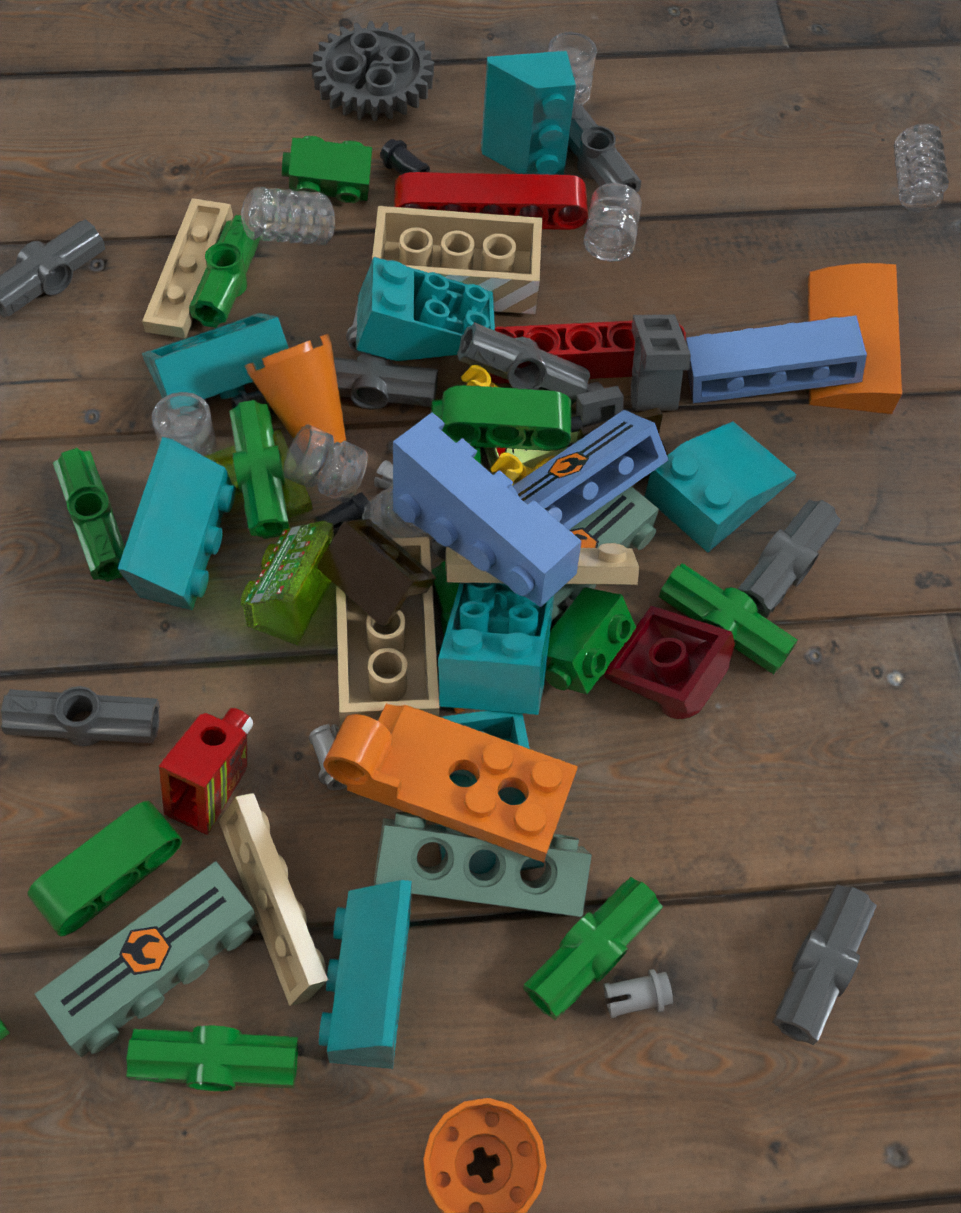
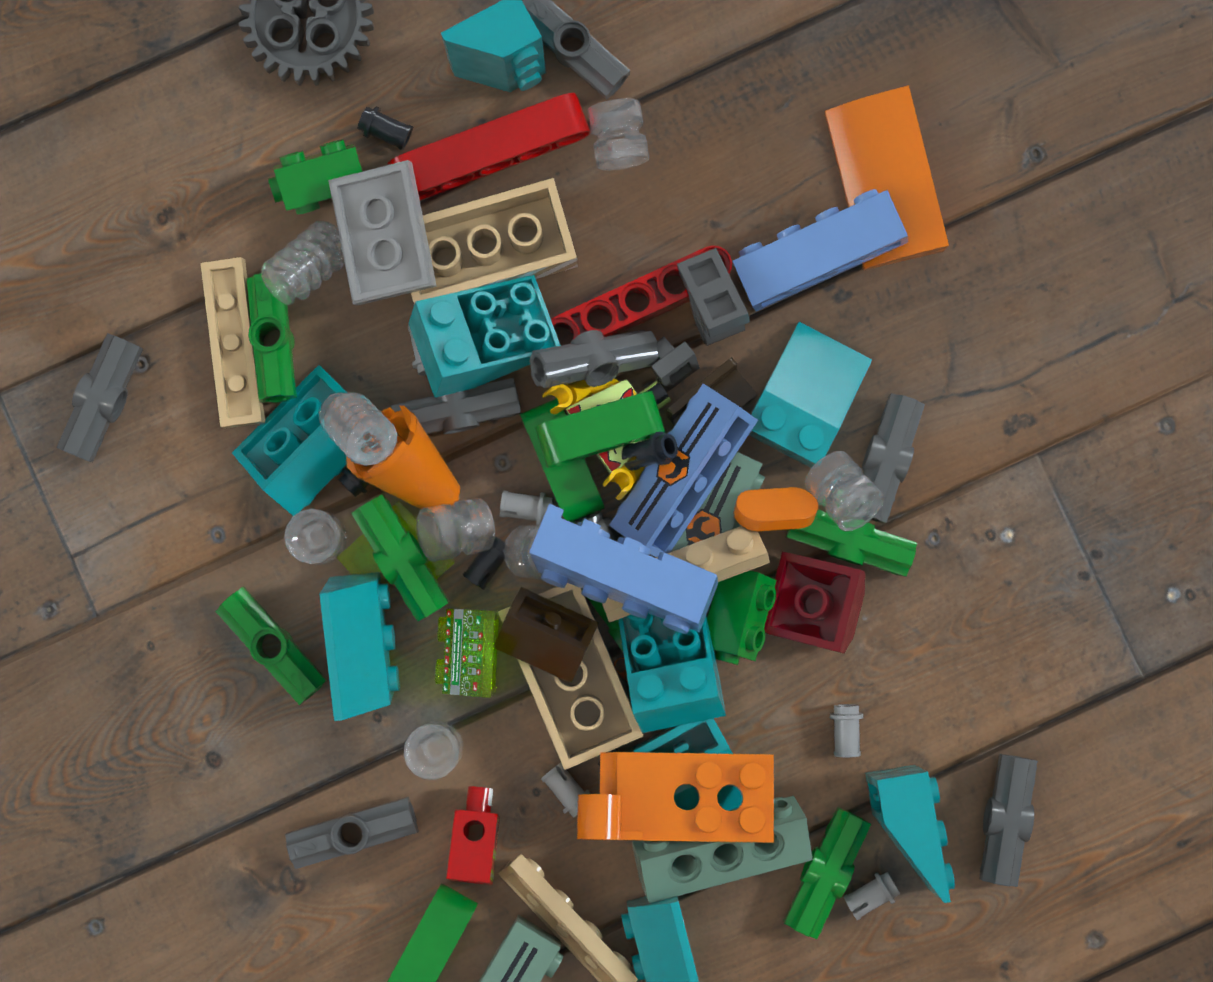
camera: 15 degrees left, 25 degrees up
none -> clear piece [319,392,397,466]
none -> light grey tile [328,160,437,305]
none -> clear wheel [404,720,464,780]
none -> black pin [622,431,678,471]
none -> orange tile [733,487,818,531]
none -> clear wheel [804,451,884,531]
none -> light grey pin [830,704,863,758]
none -> teal slope [865,765,955,903]

